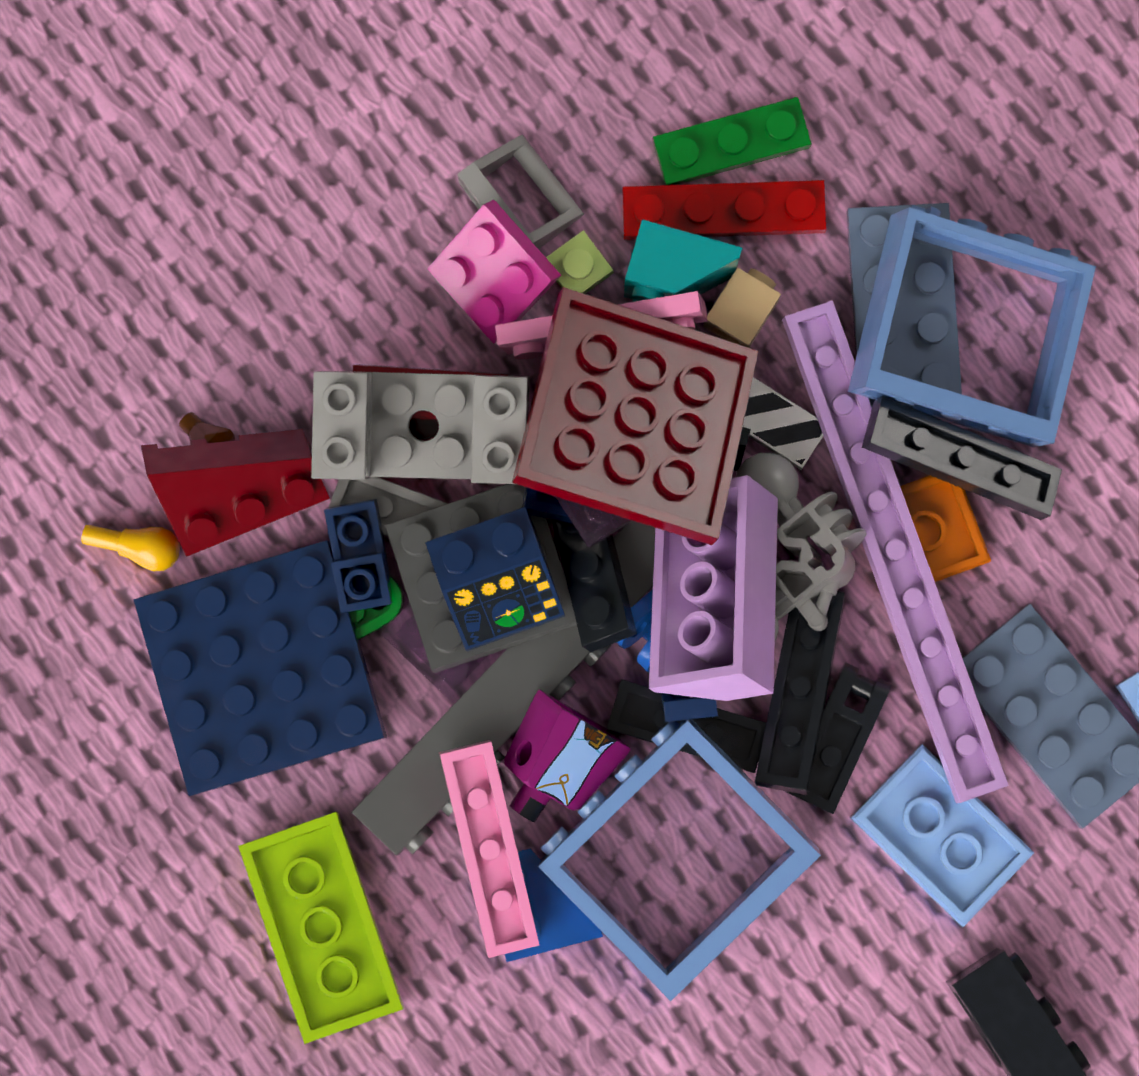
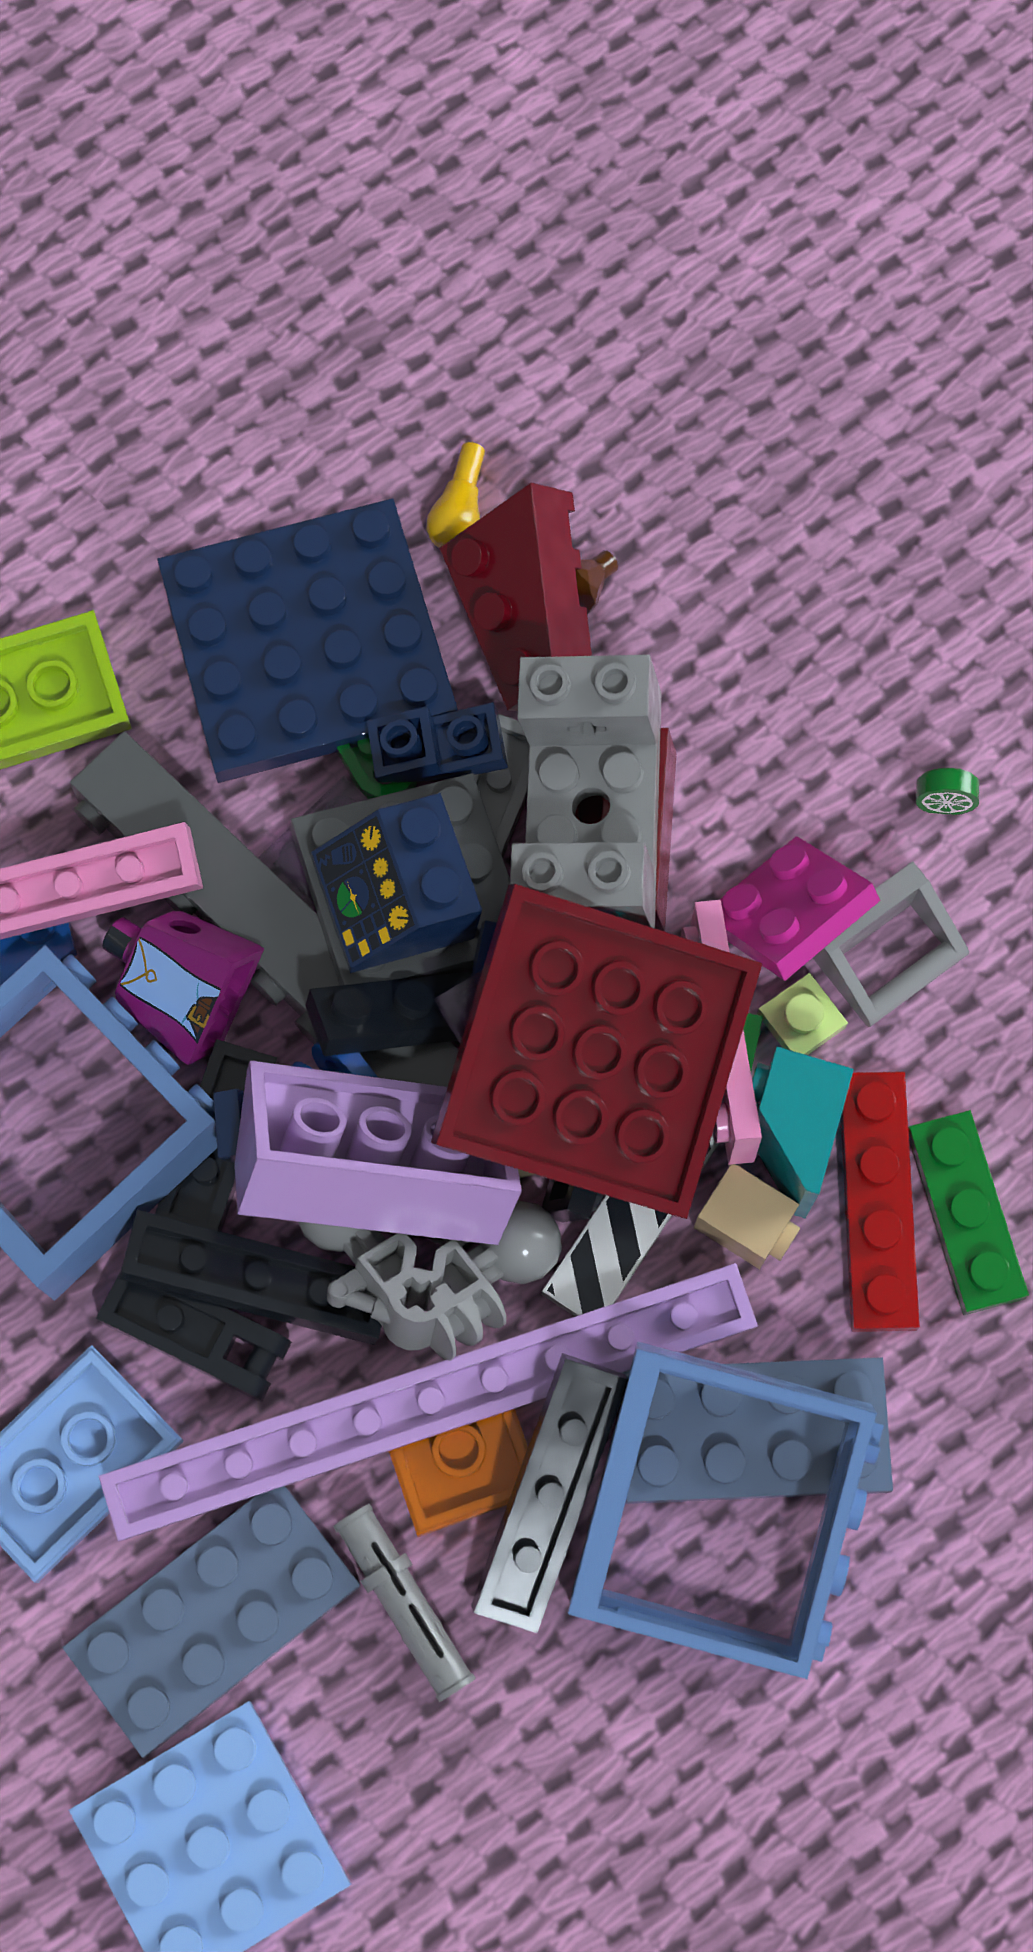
camera: 85 degrees right, 10 degrees down
none -> light grey pin [333,1503,476,1702]
none -> green tile [916,768,979,815]

